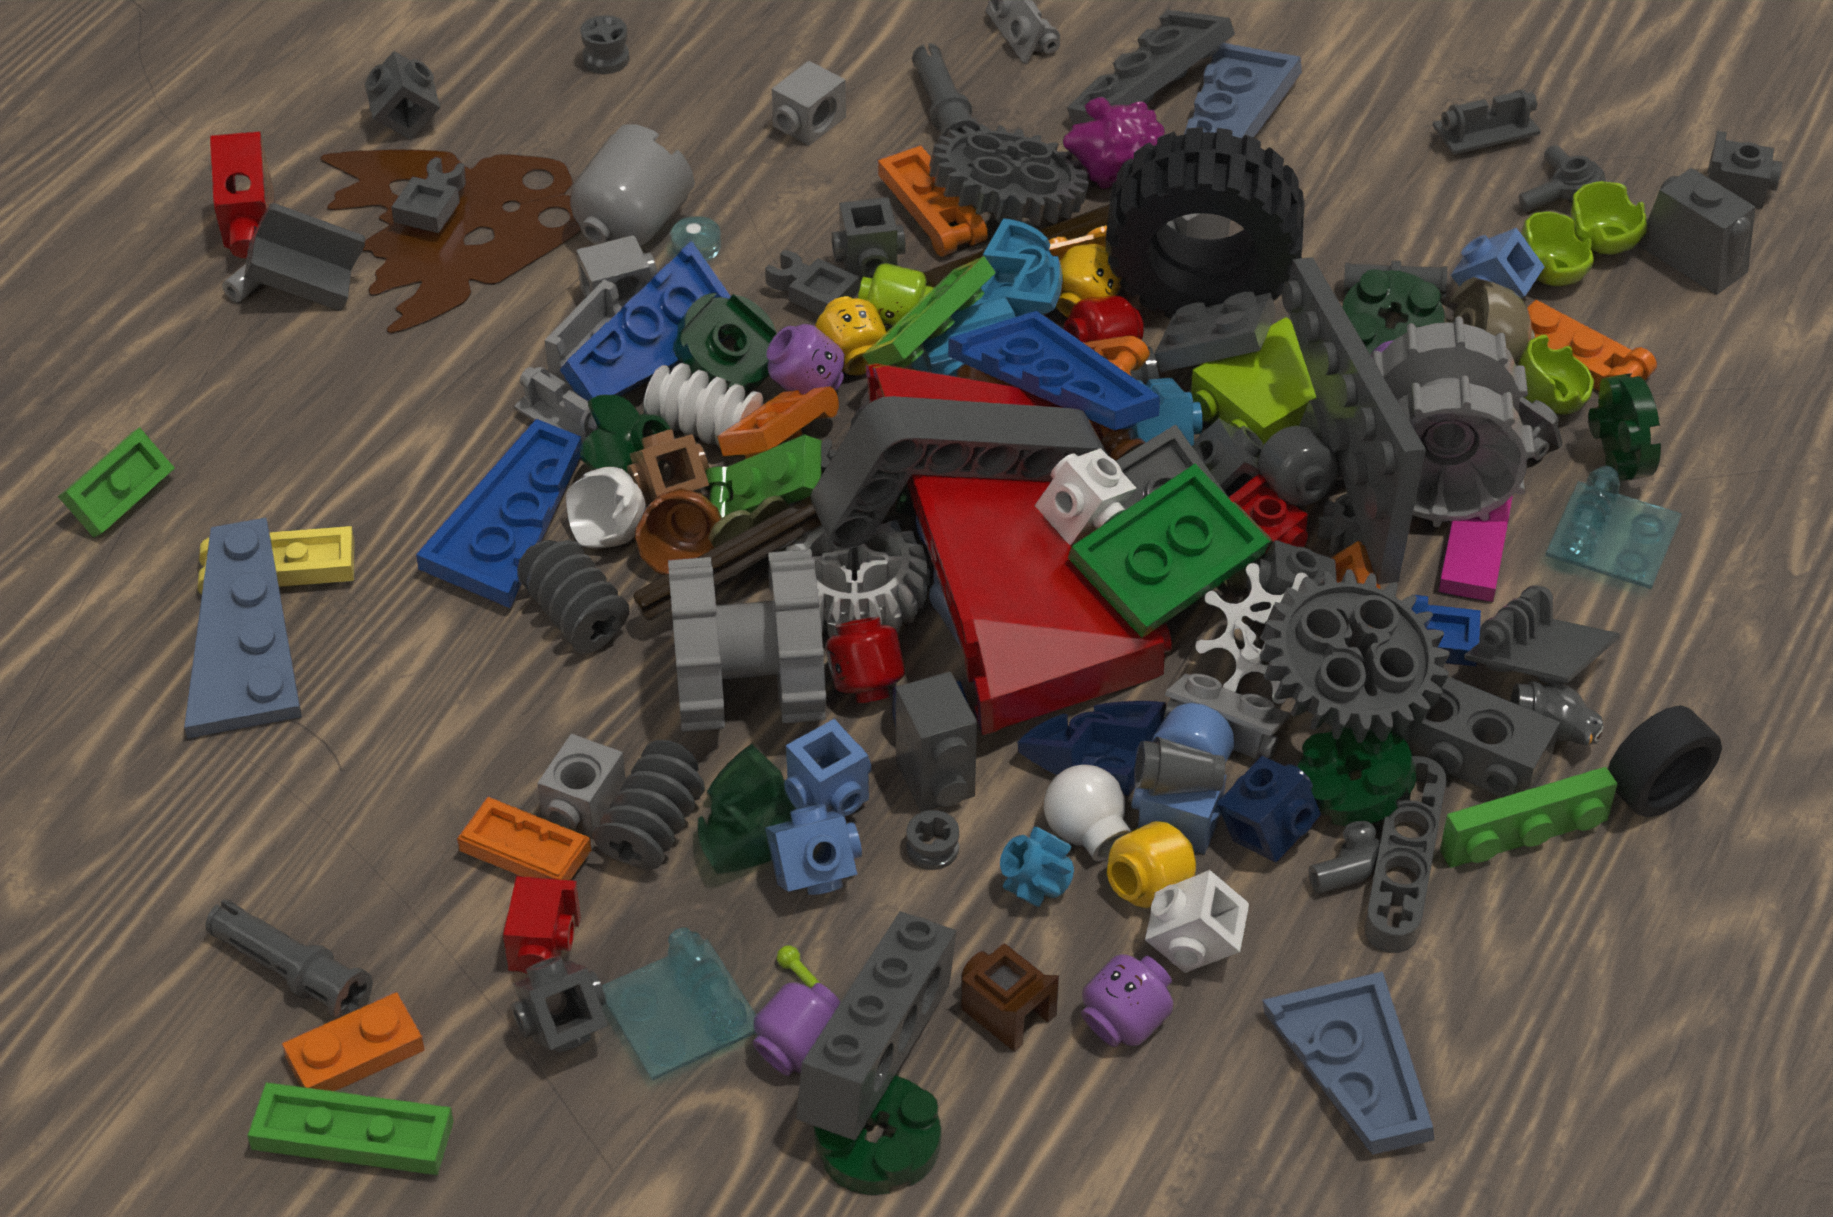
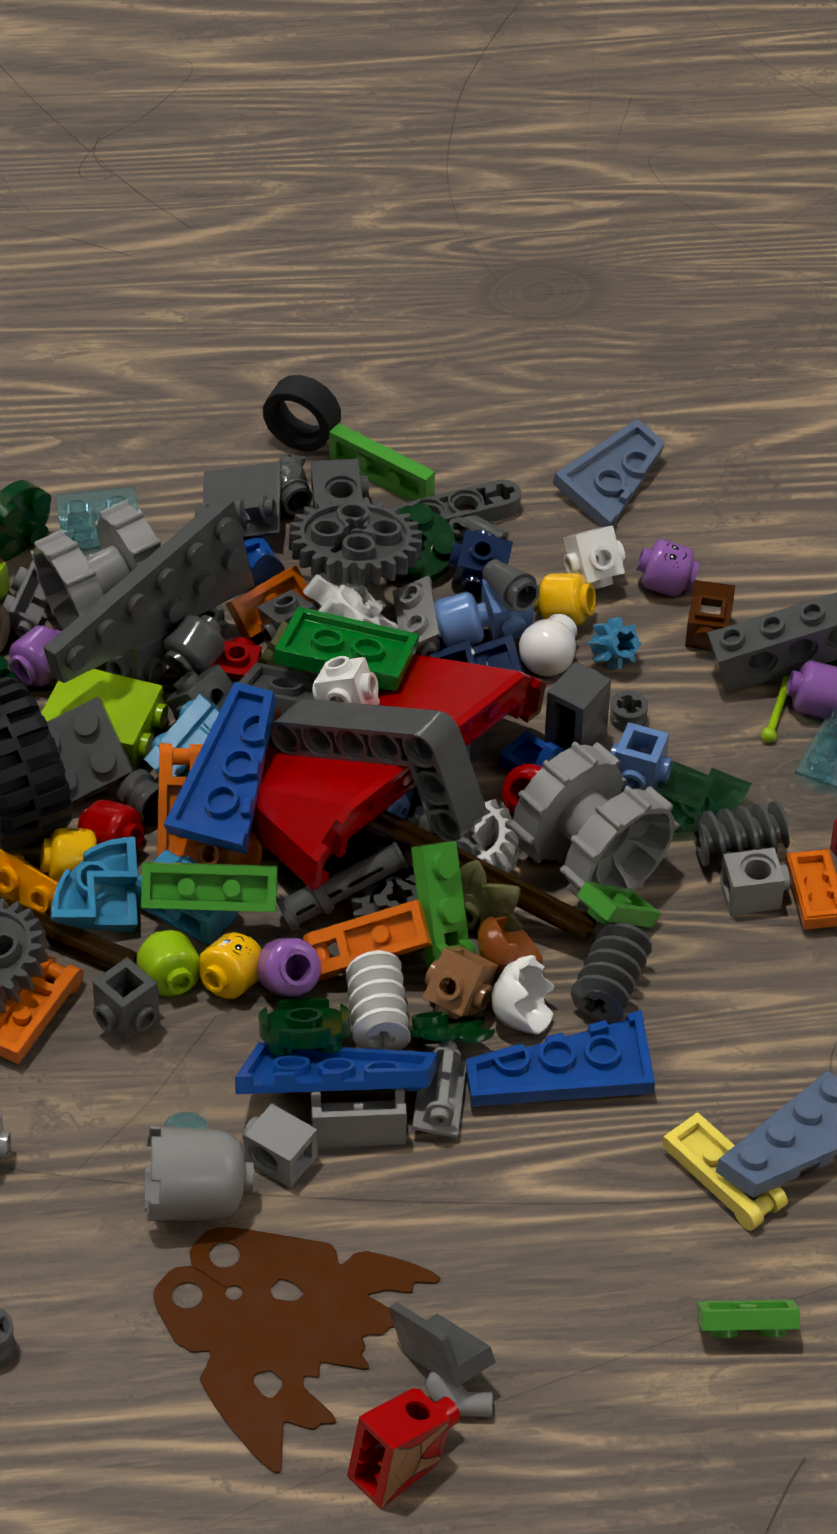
camera: 125 degrees left, 0 degrees up
dark grey brick [364,51,441,140] -> none
dark grey plate [391,157,466,233] -> none
dark grey plate [765,250,860,315] -> none
medium blue brick [765,804,862,895] -> none
none -> bright green plate [577,881,661,928]

